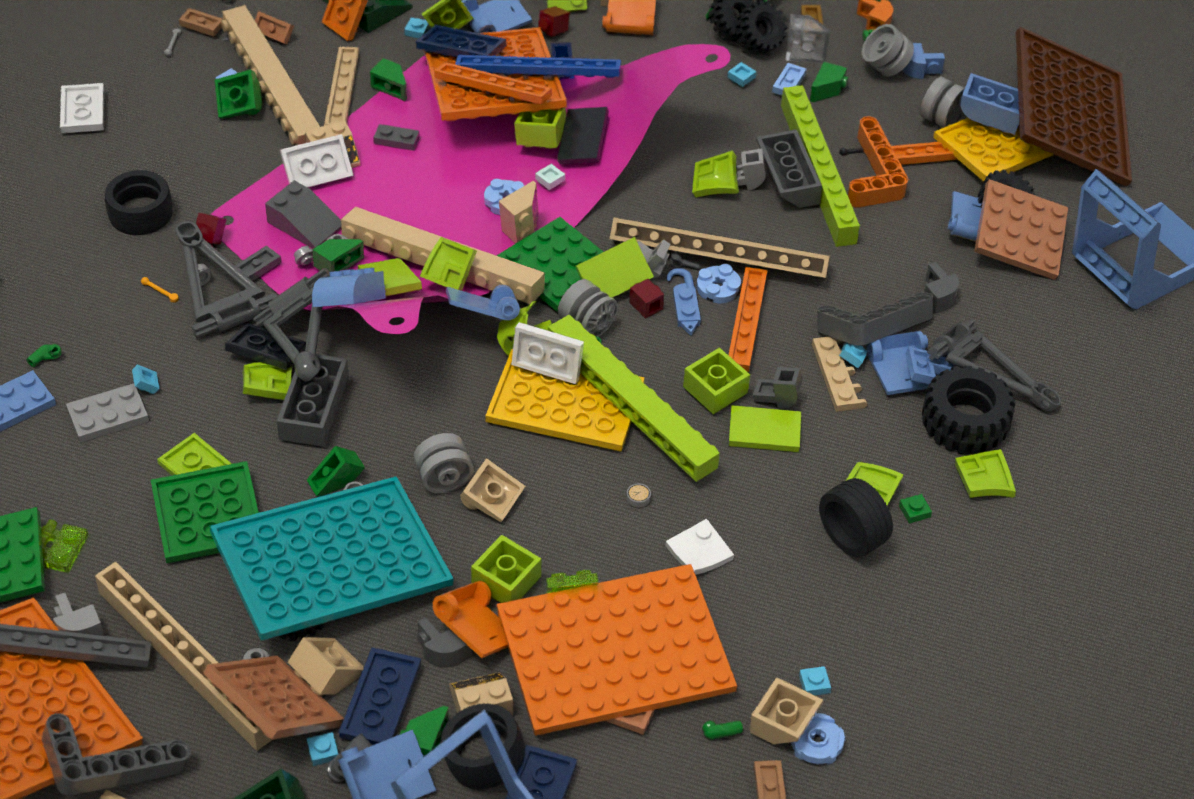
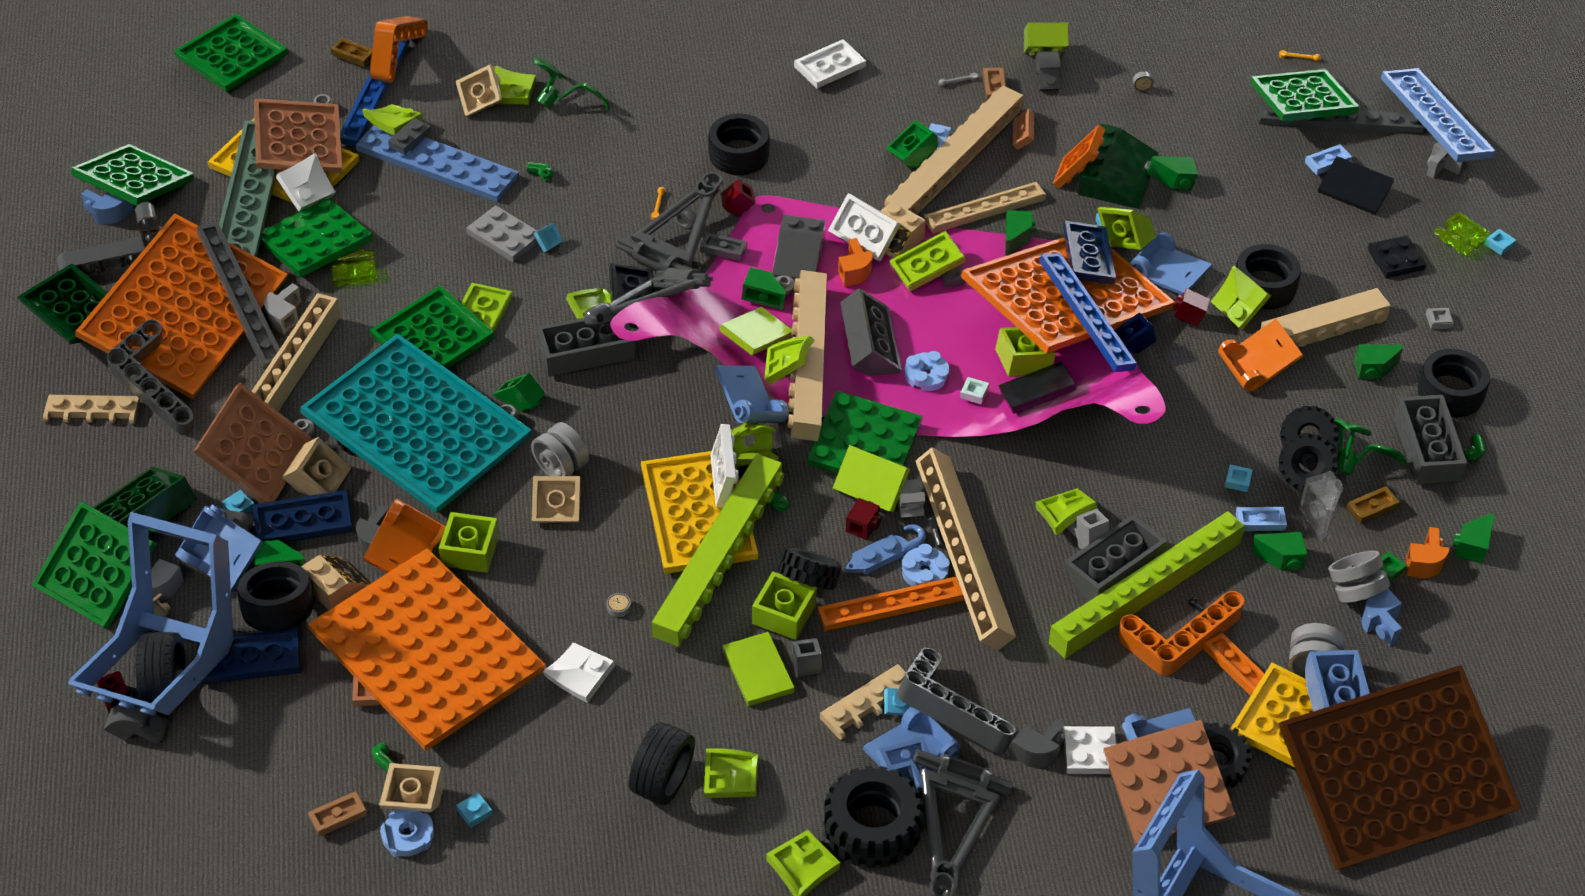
camera: 65 degrees right, 0 degrees up
light grey plate [294,246,313,266] -> none
medium blue brick [312,268,386,307] -> none
orange plate [434,62,552,105] -> none
tan slope [499,181,539,244] -> none
clear neon green plate [546,570,598,593] -> none
light grey wheel [558,279,618,337] -> none
green plate [899,494,932,524] -> none
none -> black tyre [778,547,842,590]
none -> orange brick [838,238,873,287]
none -> dark grey slope [840,288,902,376]
none -> lime tile [889,231,966,292]
none -> white plate [1063,726,1116,774]

